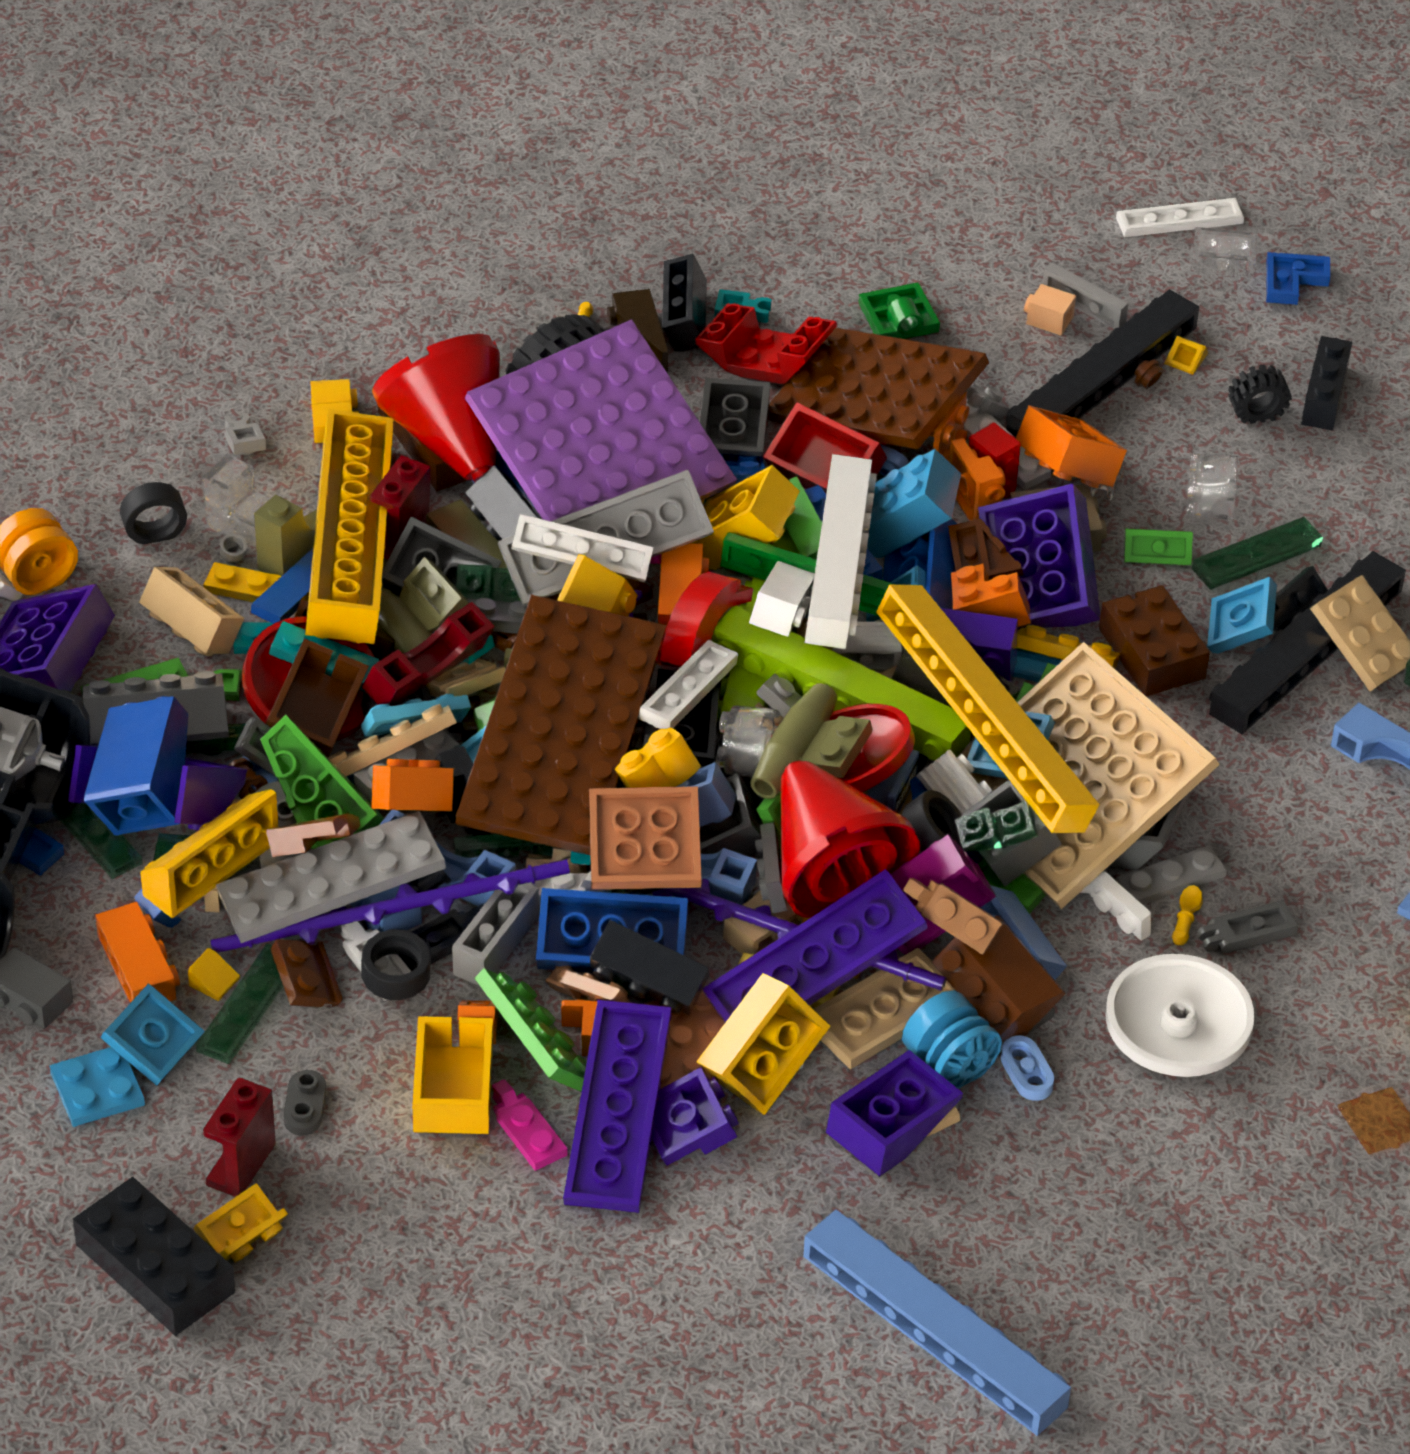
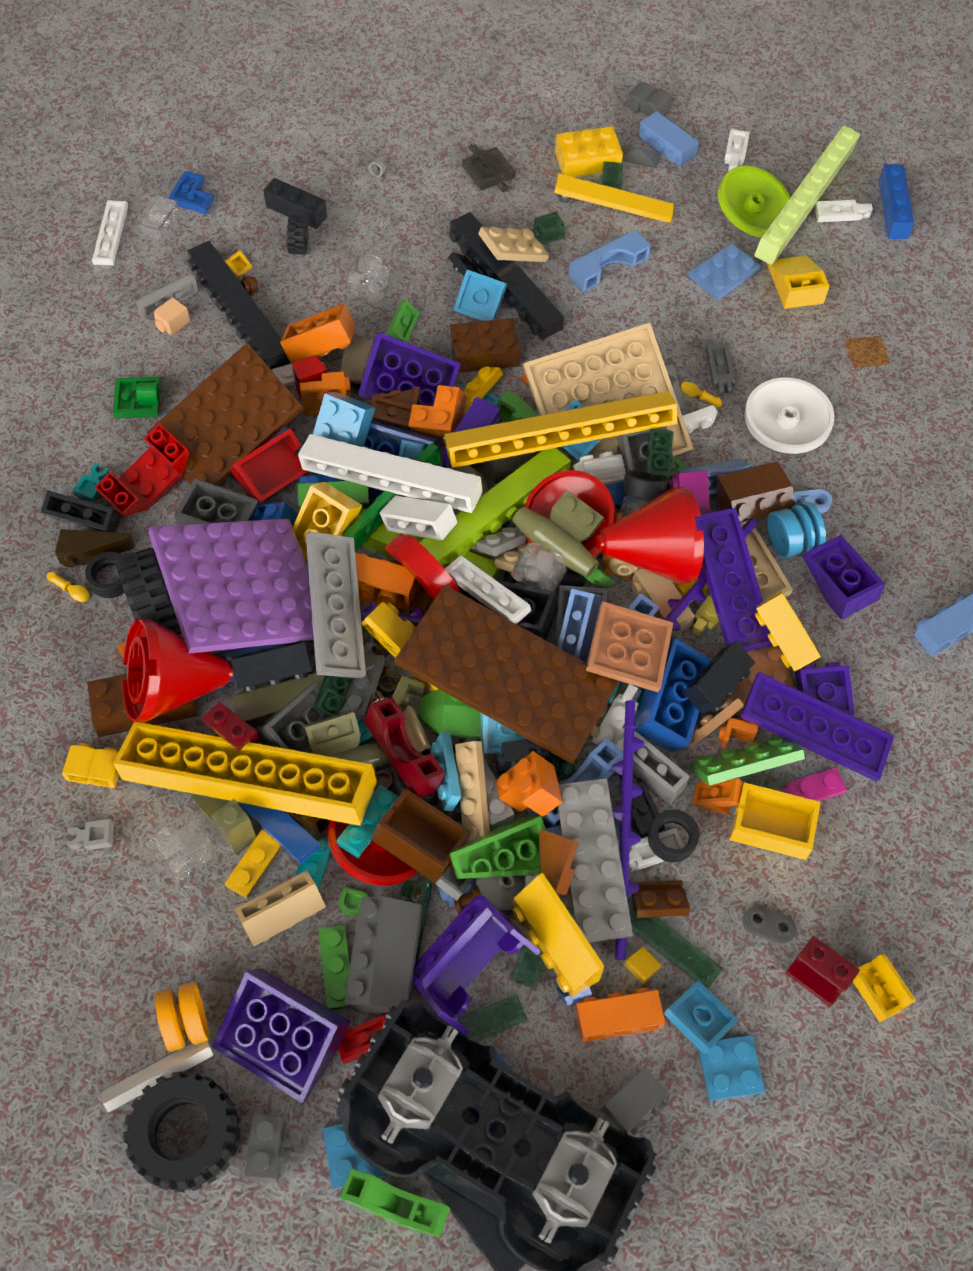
camera: 75 degrees left, 15 degrees up
black brick [73,1177,235,1336] -> none
blue slope [84,696,189,835] -> none
black tyre [120,482,187,544] -> none
light grey hinge [219,533,247,563] -> none
white plate [511,514,654,583] -> none
yellow brick [614,727,701,788] -> none
dark grey plate [755,822,787,913] -> none
medium nougat hinge [902,878,1004,955] -> none
clear green plate [1192,517,1323,590] -> none

